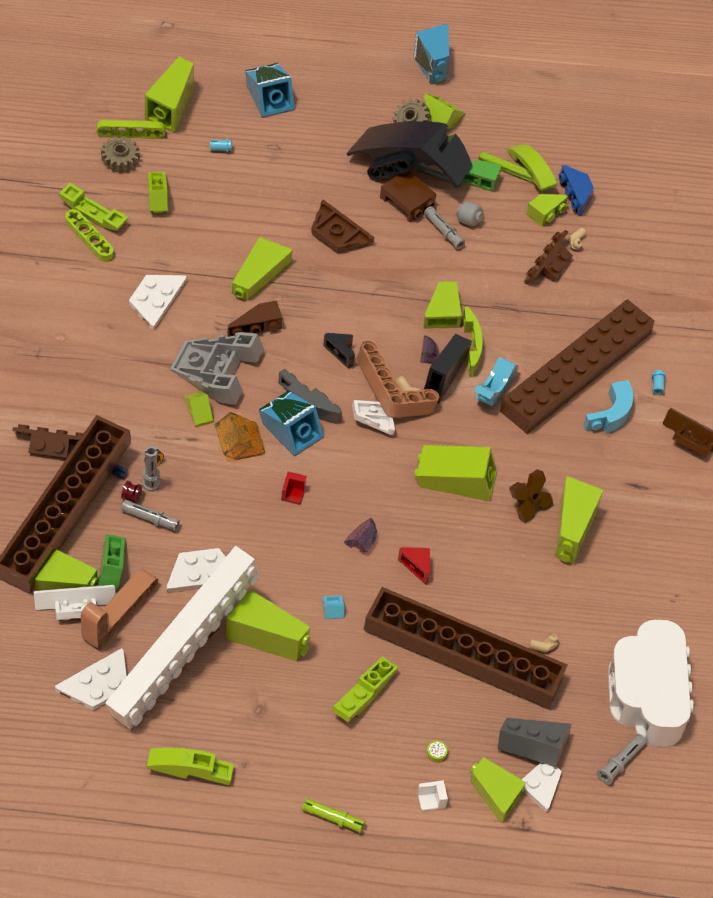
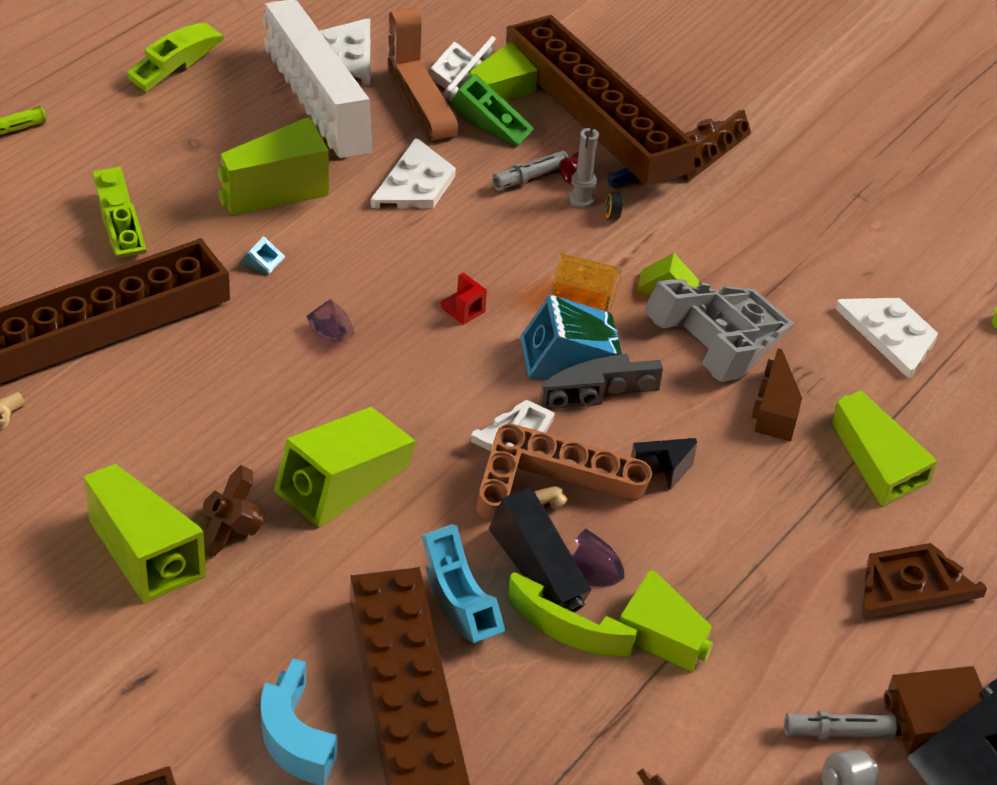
camera: 125 degrees right, 10 degrees down
red slope [398,547,430,585] -> none

